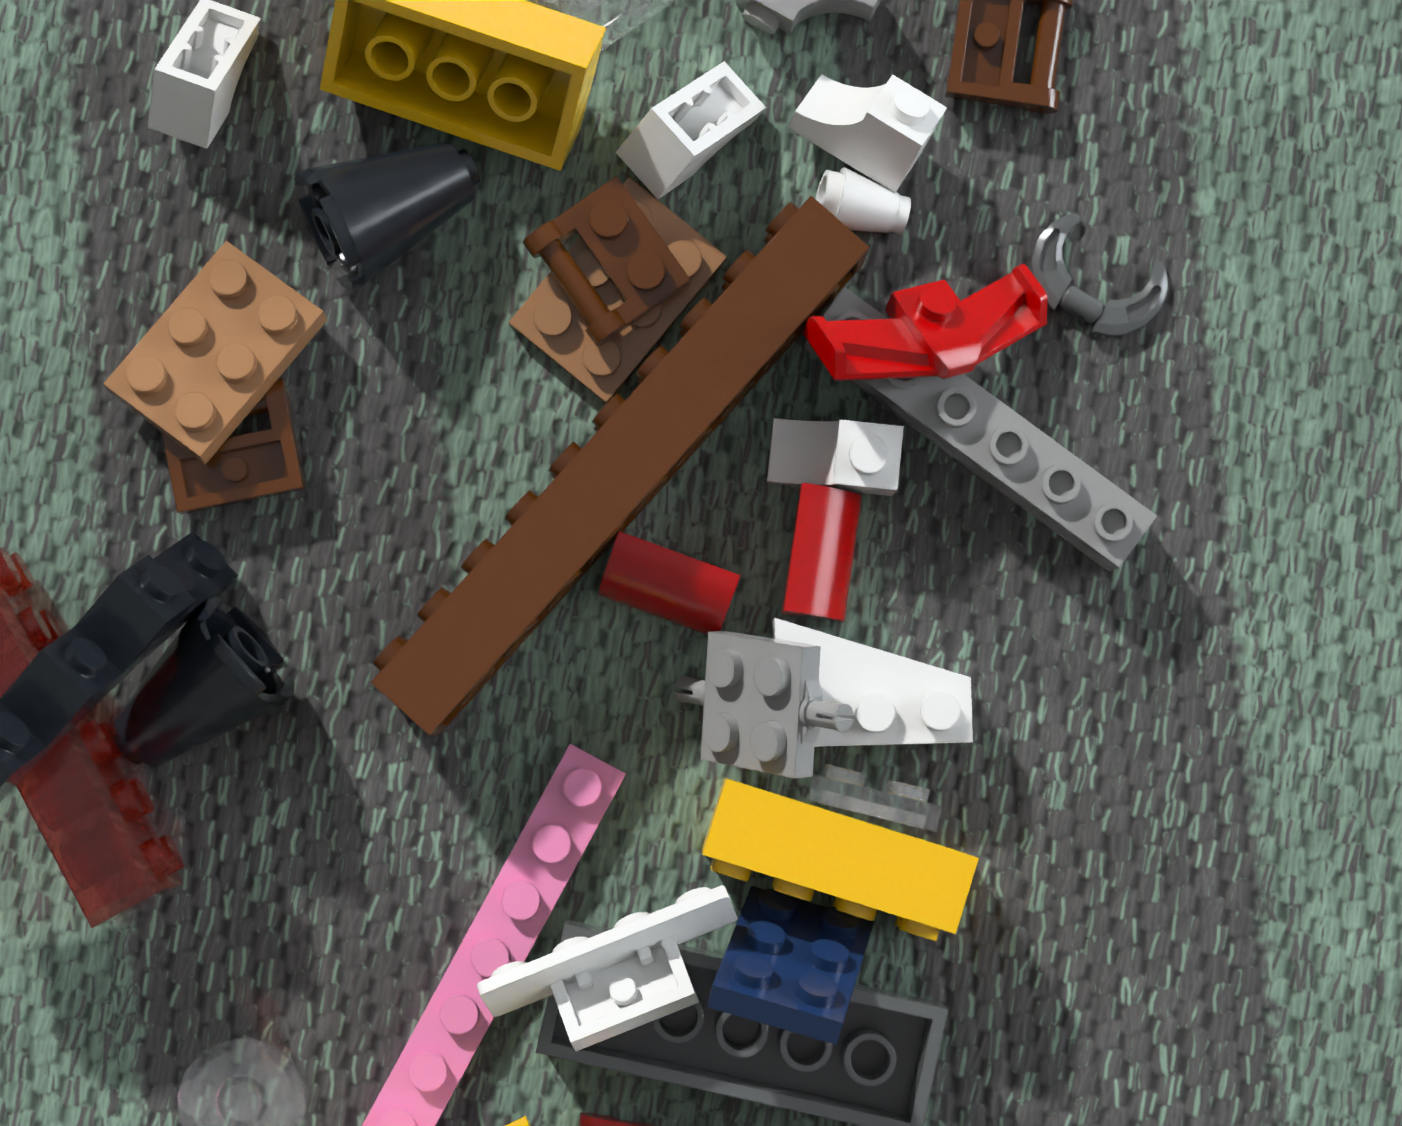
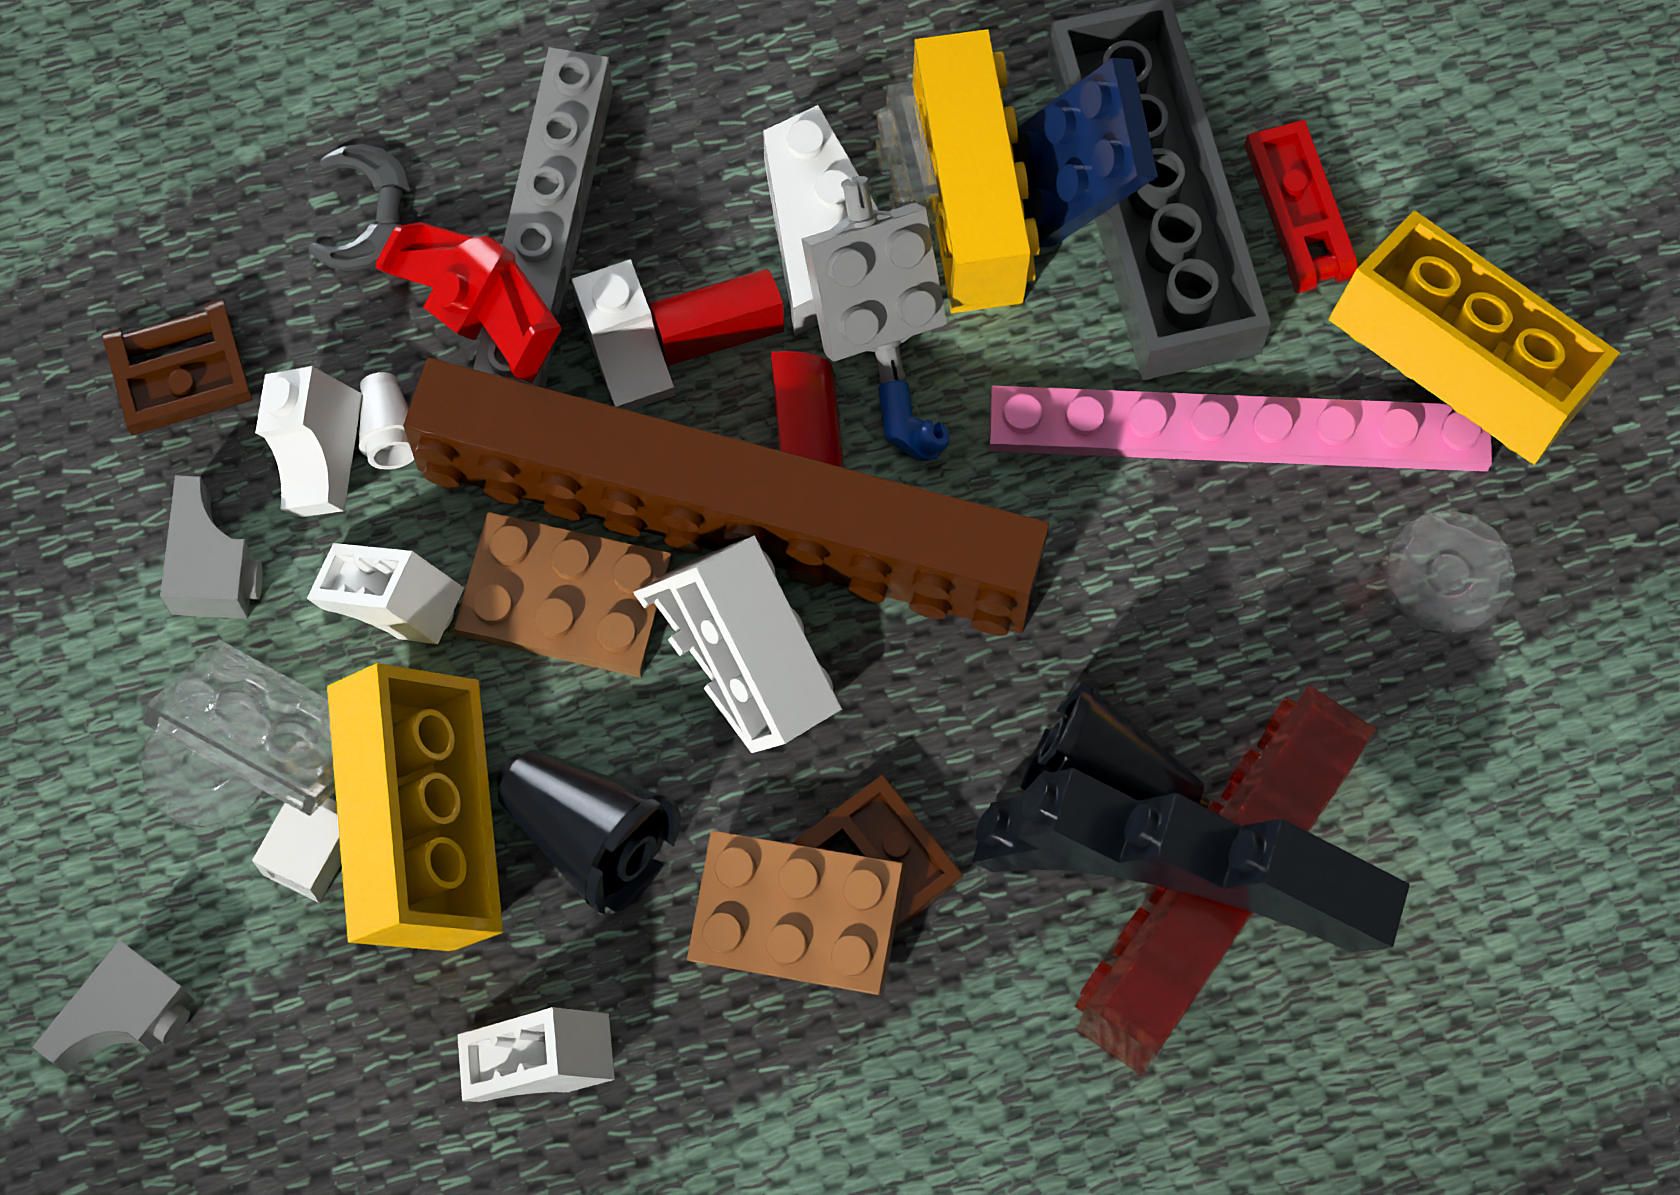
camera: 110 degrees left, 15 degrees down
white bracket [477,886,738,1051] -> none
reddish brown plate [523,176,691,347] -> none
none -> white wedge [633,535,842,753]
none -> blue arm [878,380,950,461]

